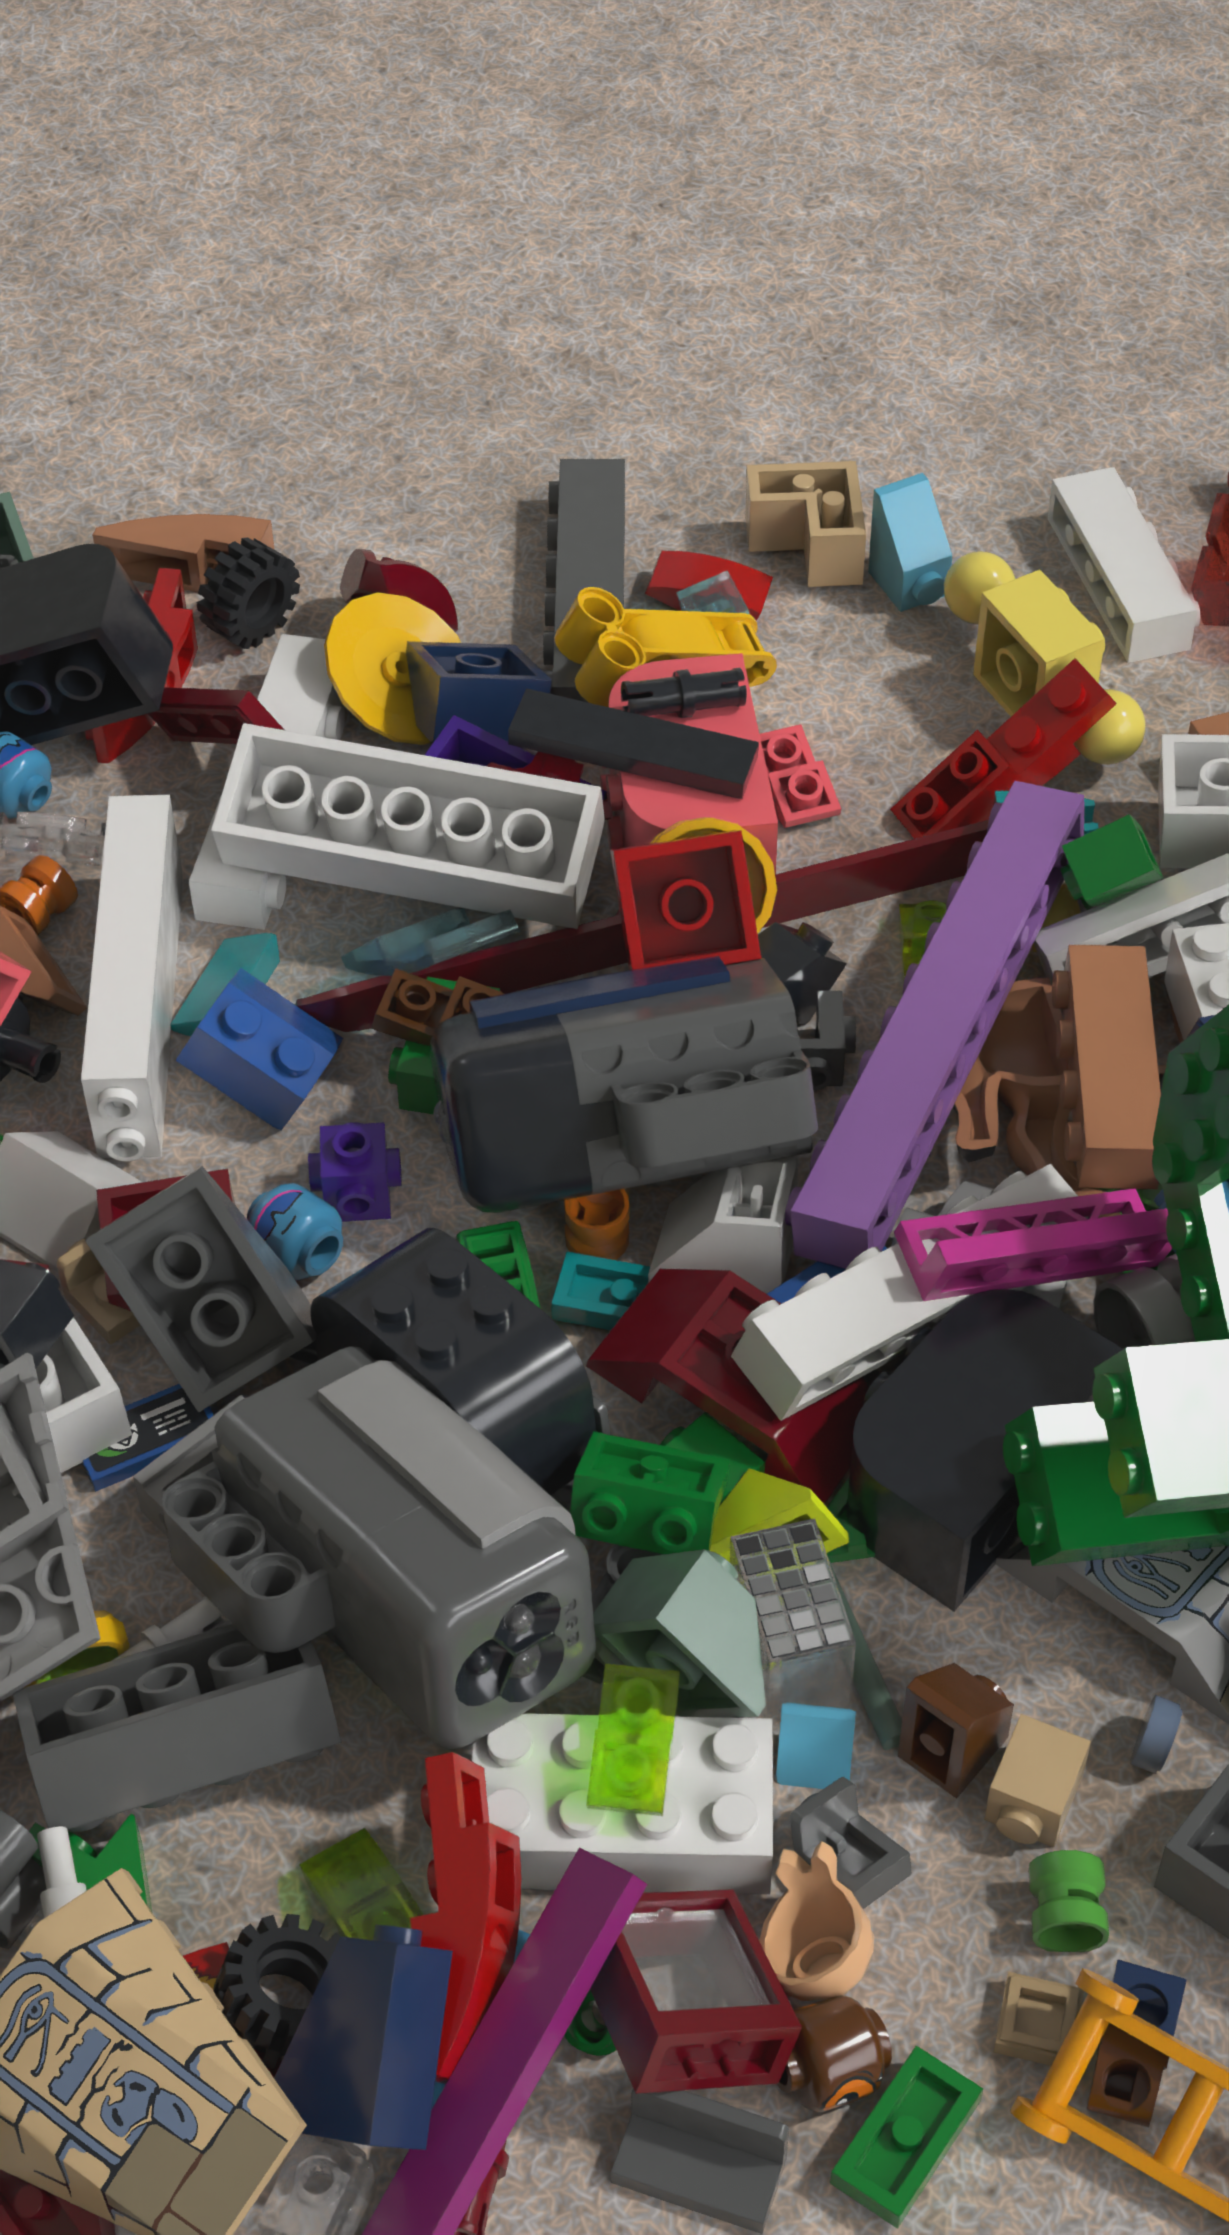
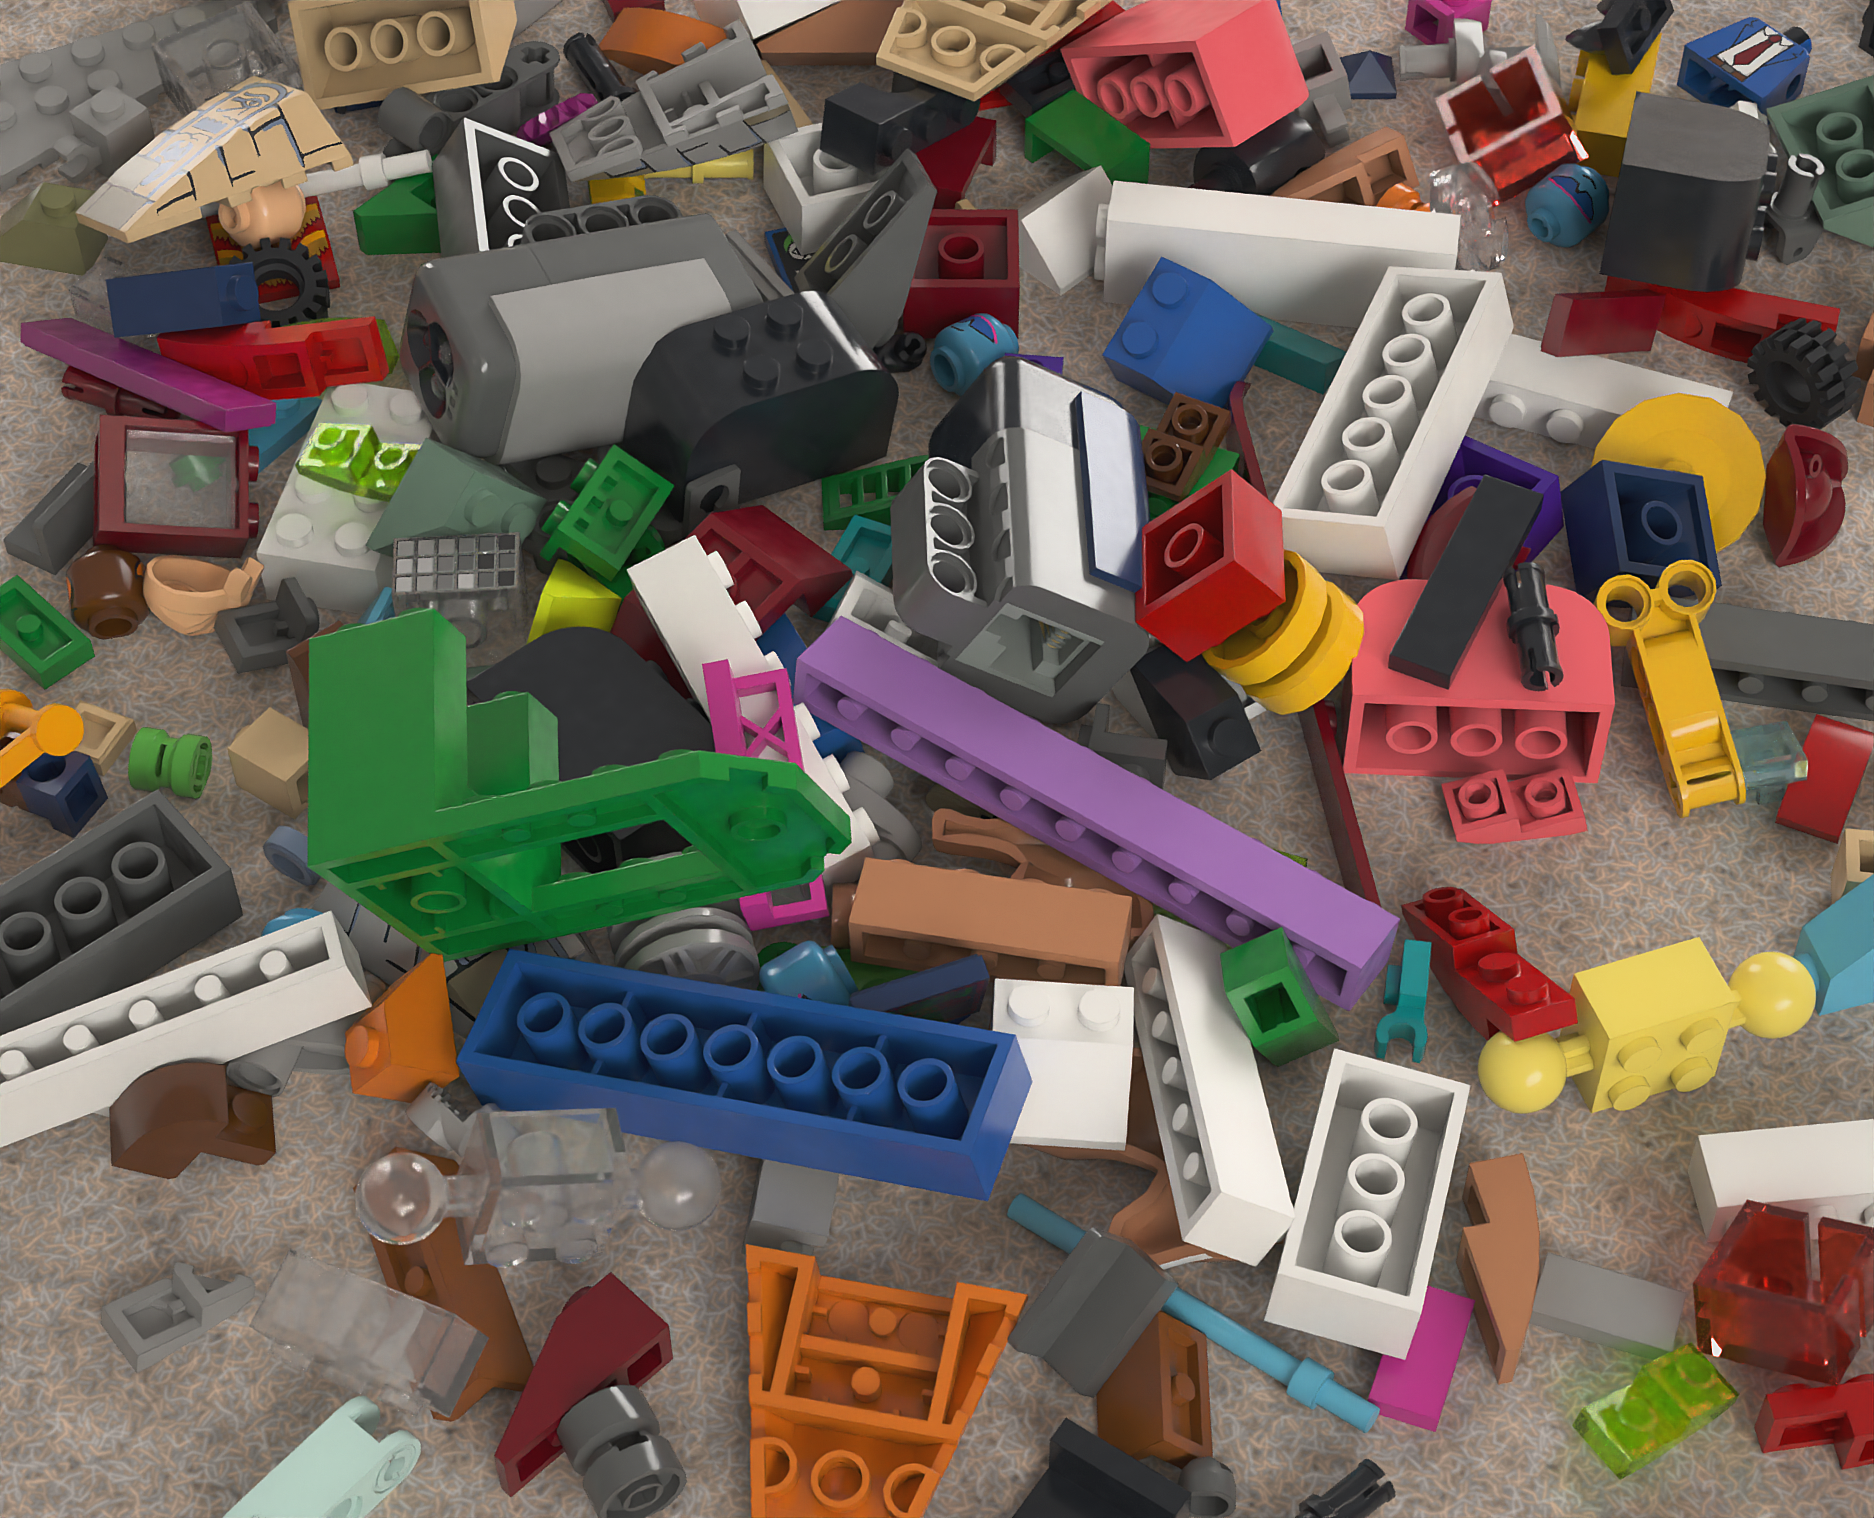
camera: 100 degrees right, 0 degrees up
clear light blue slope [341,907,520,976] -> none

